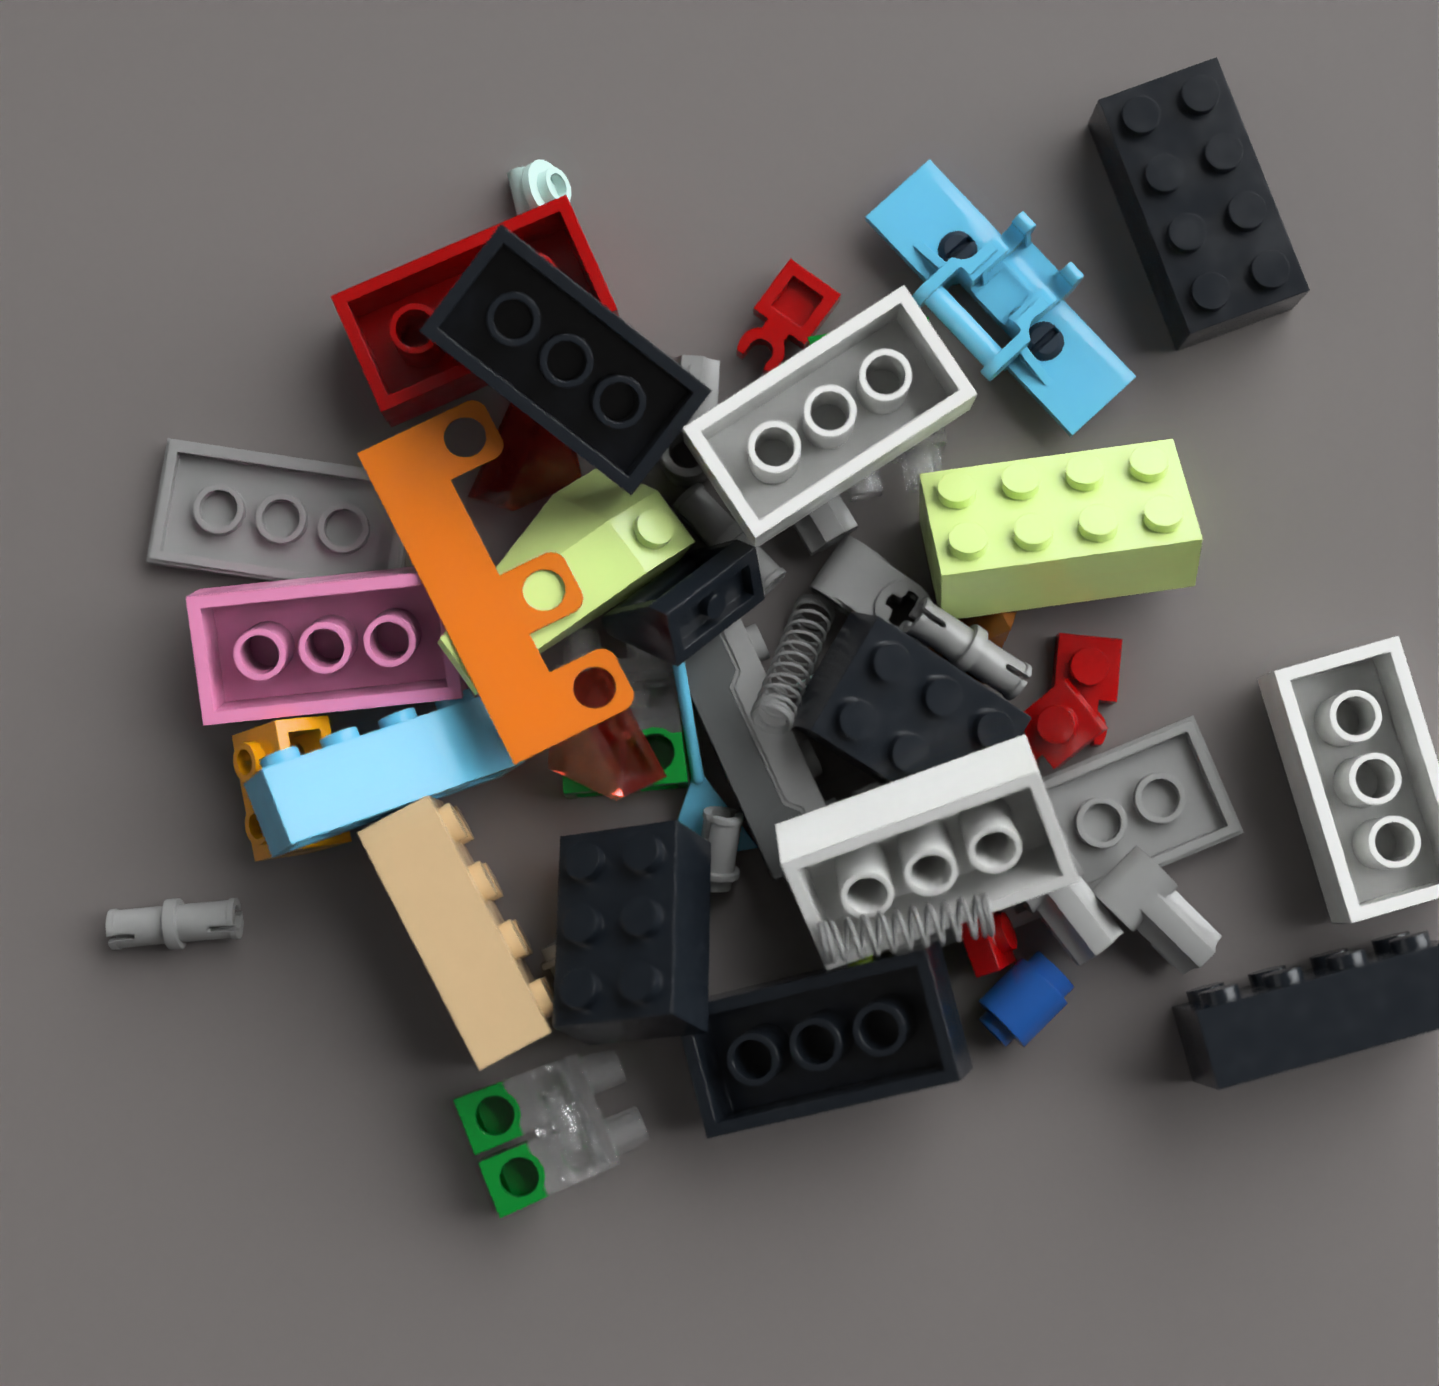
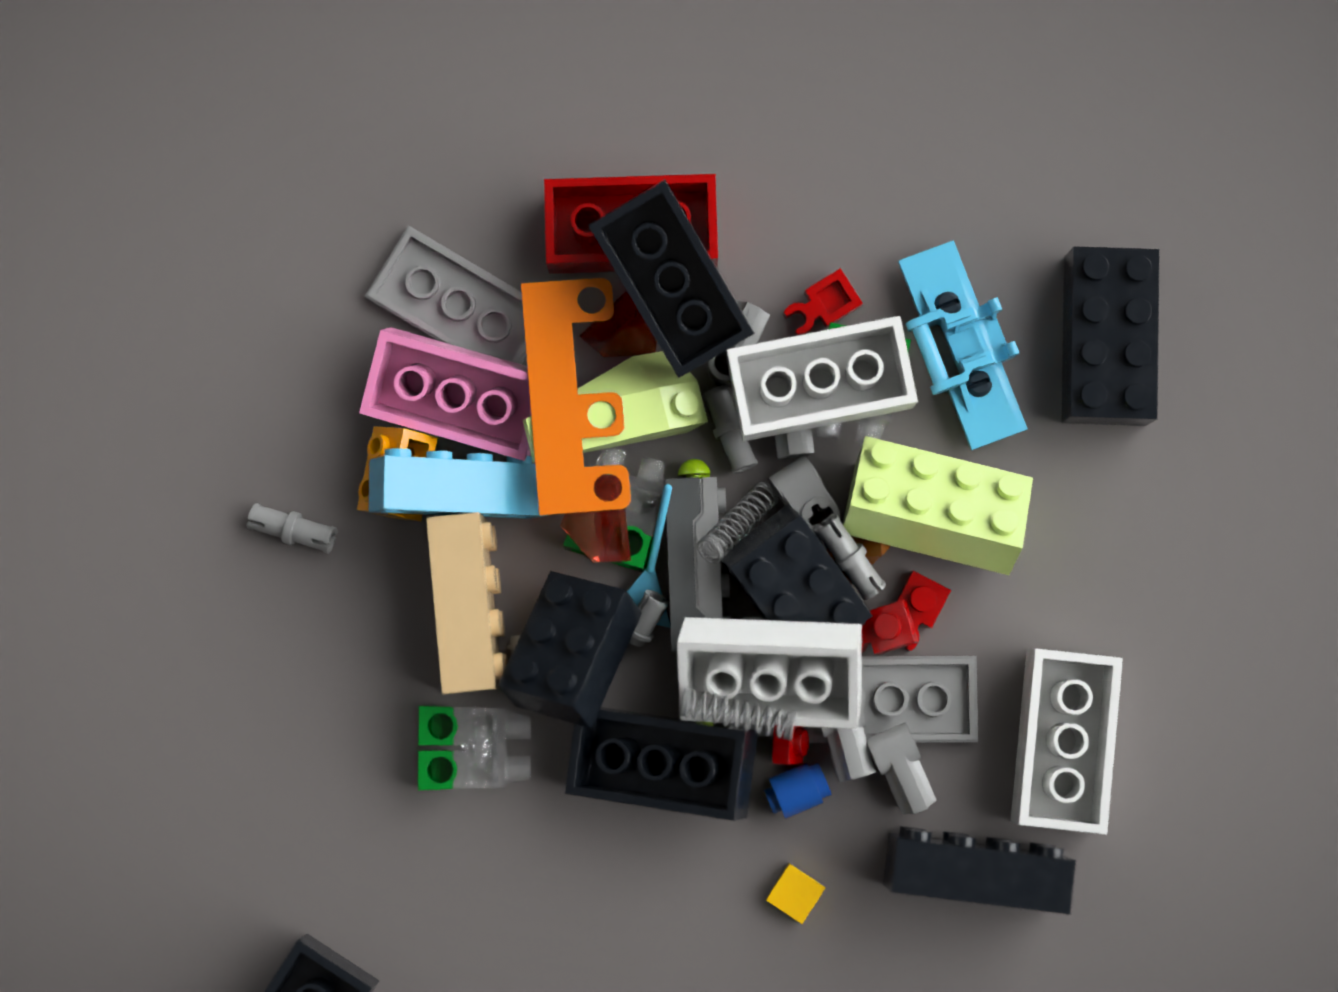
camera: 25 degrees right, 0 degrees up
light aqua plate [507,160,571,215] -> none
black tile [602,539,765,667] -> none
none -> yellow tile [765,863,826,924]

